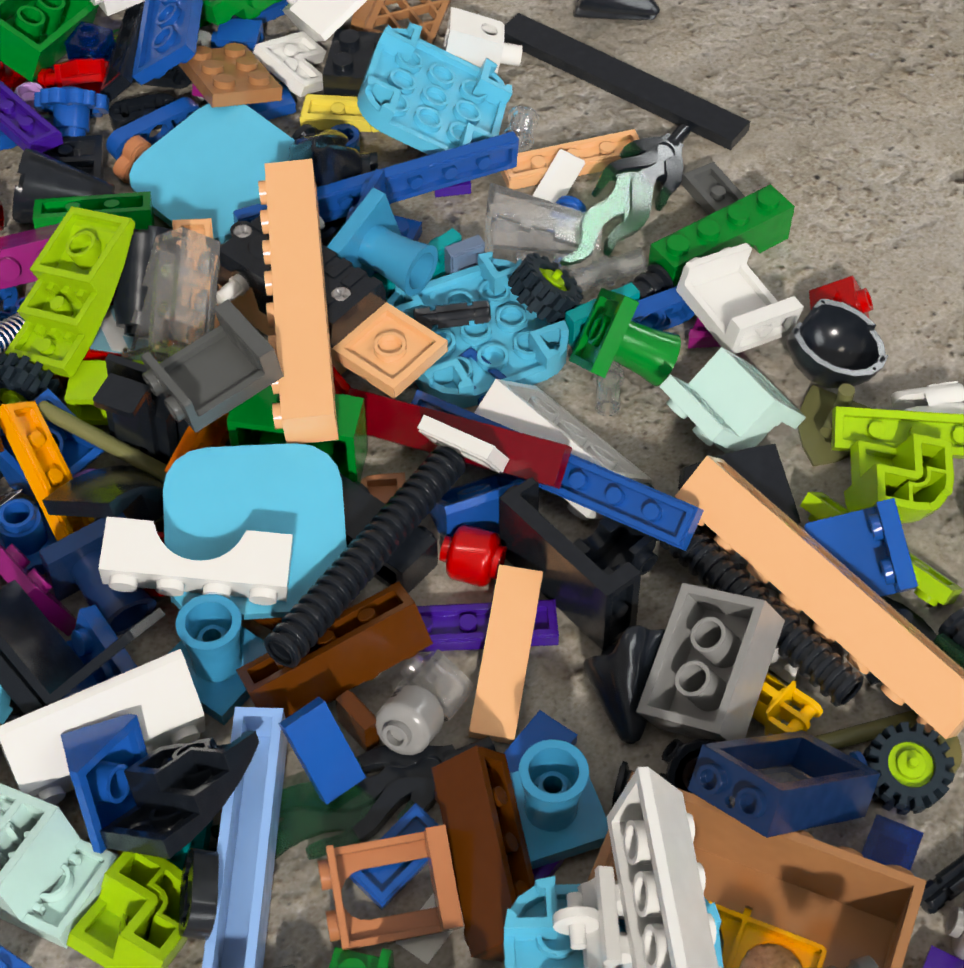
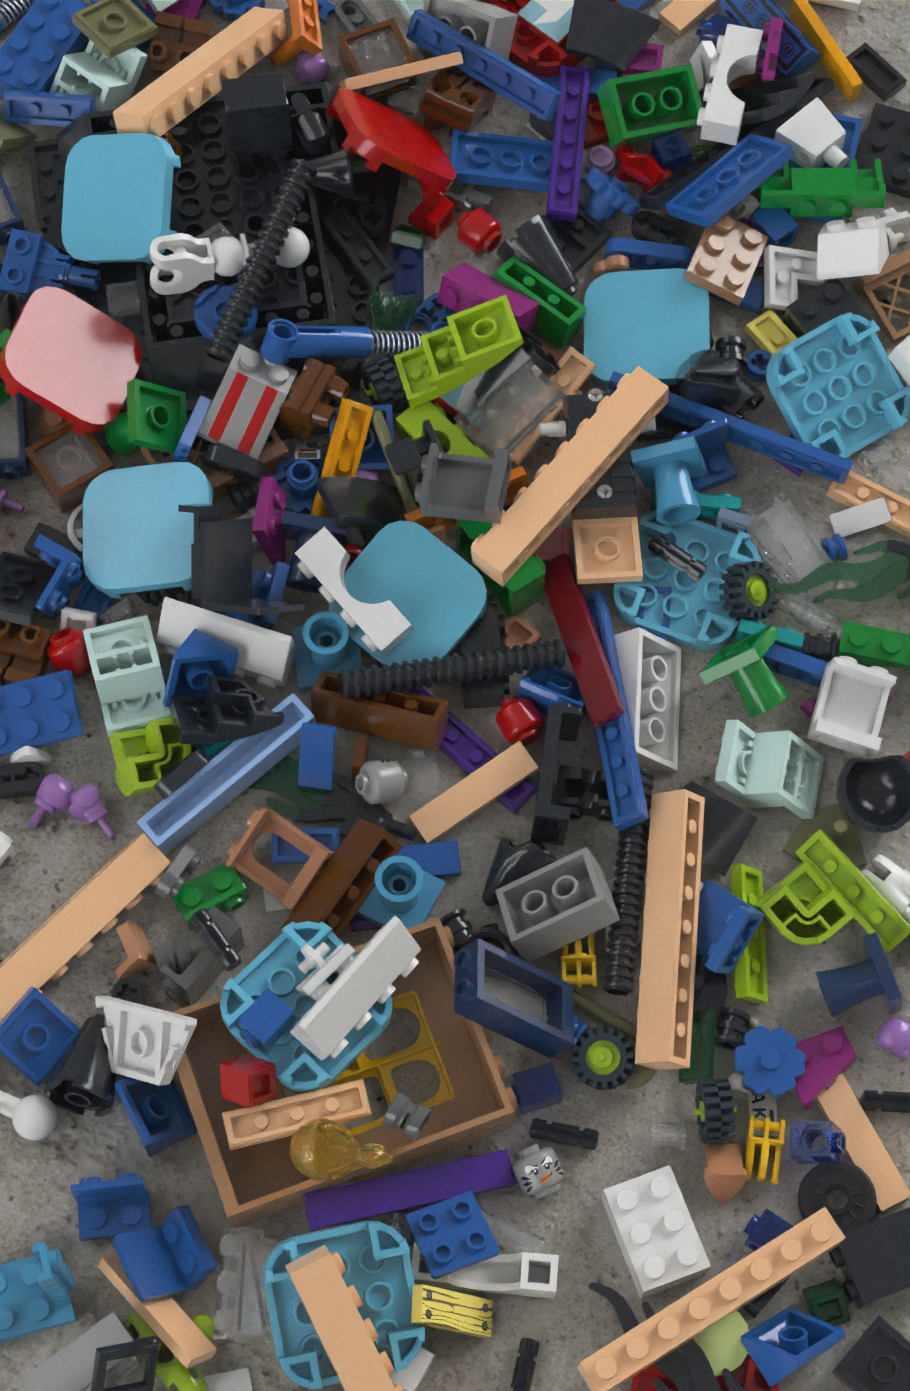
camera: 45 degrees right, 15 degrees up
white tile [417,415,510,473] -> none

